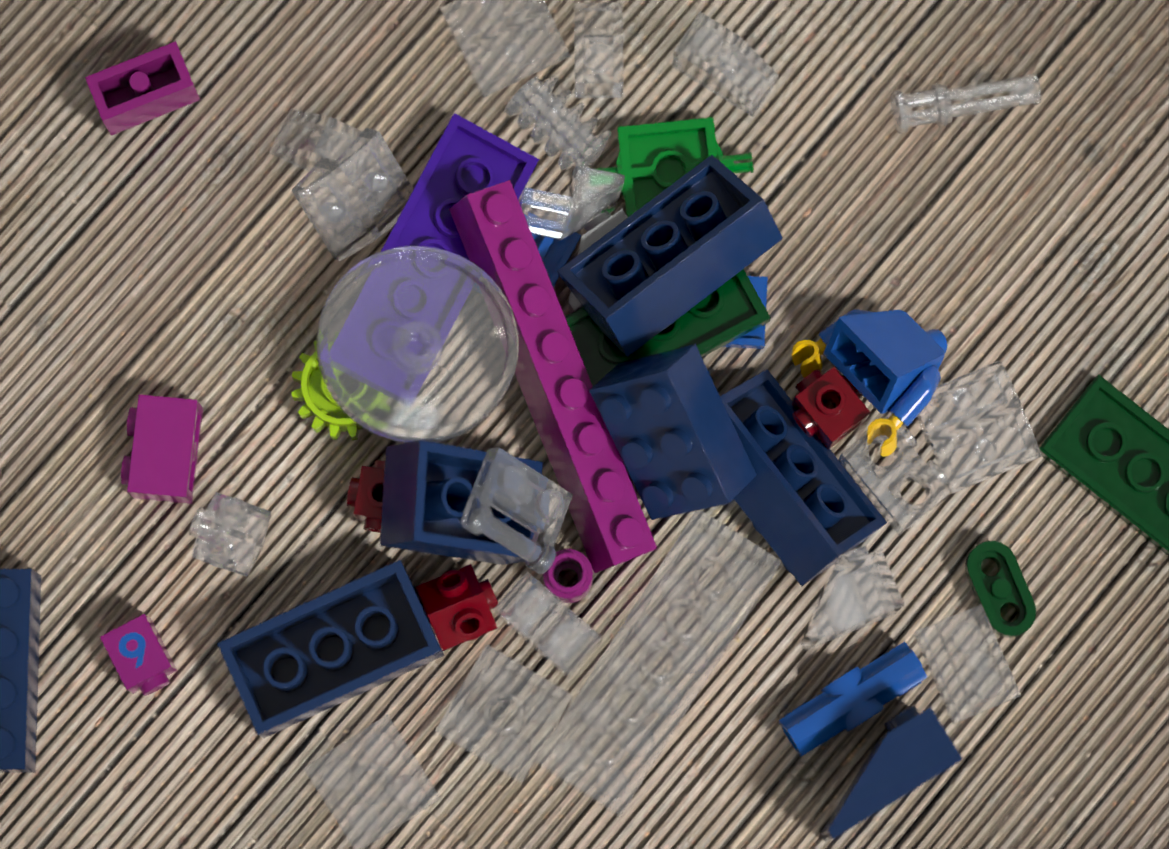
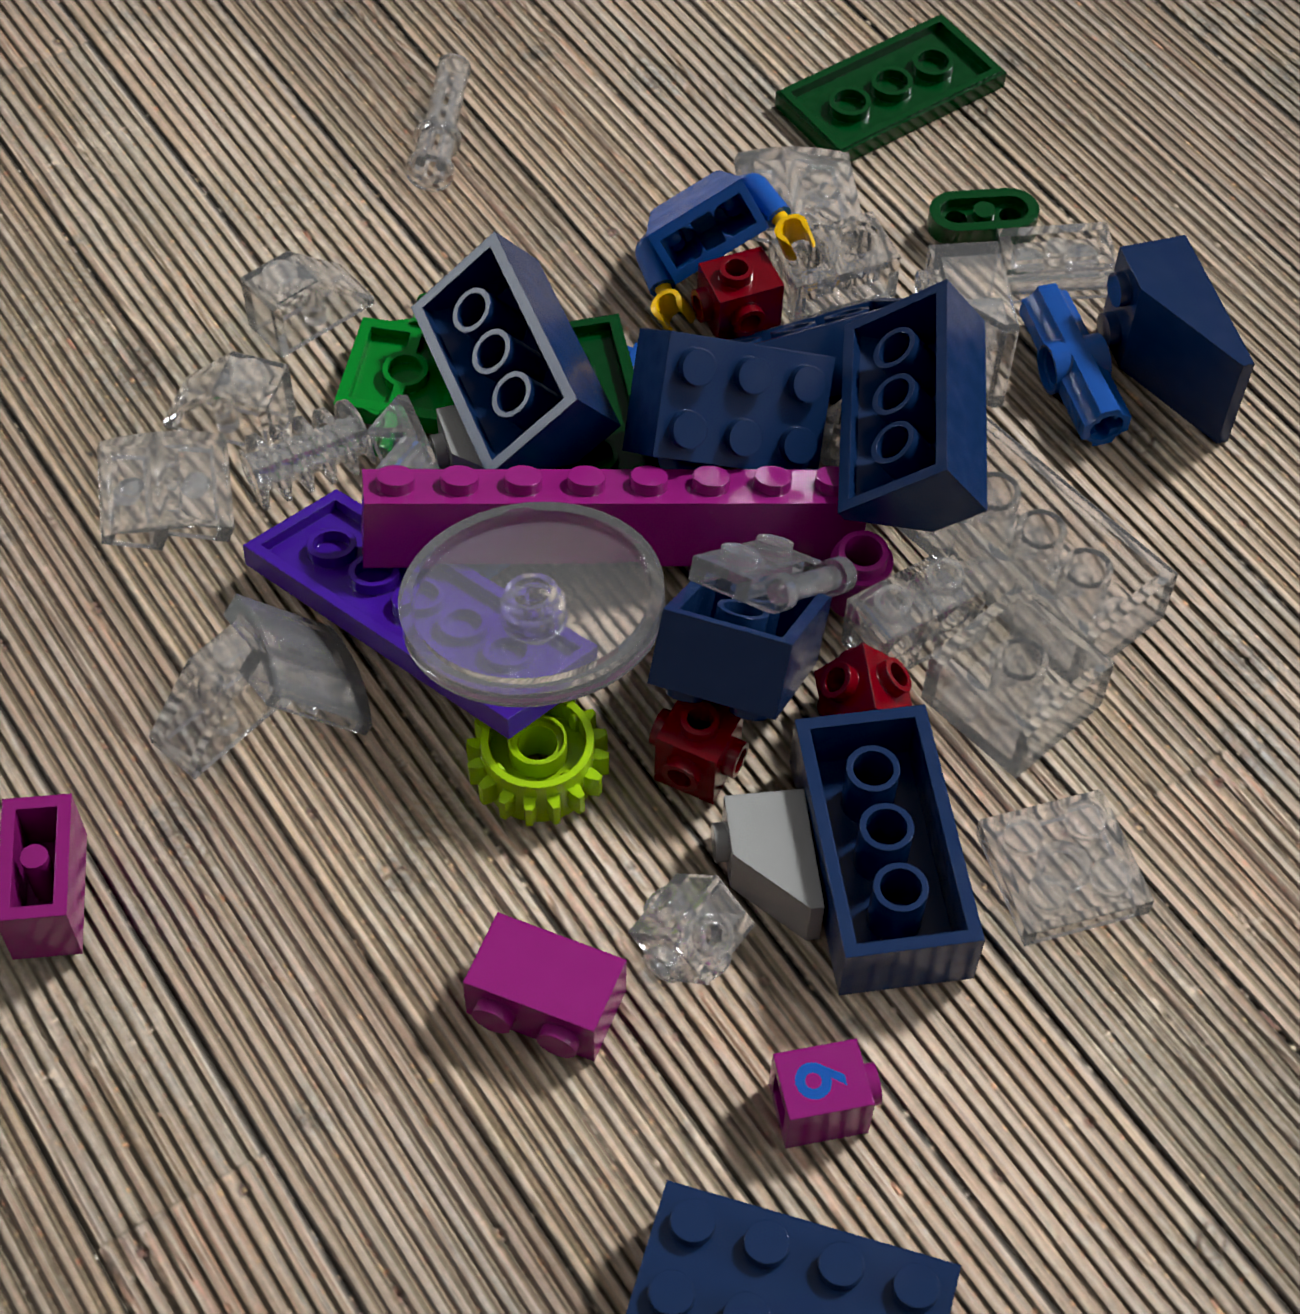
camera: 75 degrees left, 25 degrees down
none -> light grey slope [711,789,825,941]
none -> dark blue slope [838,279,988,532]

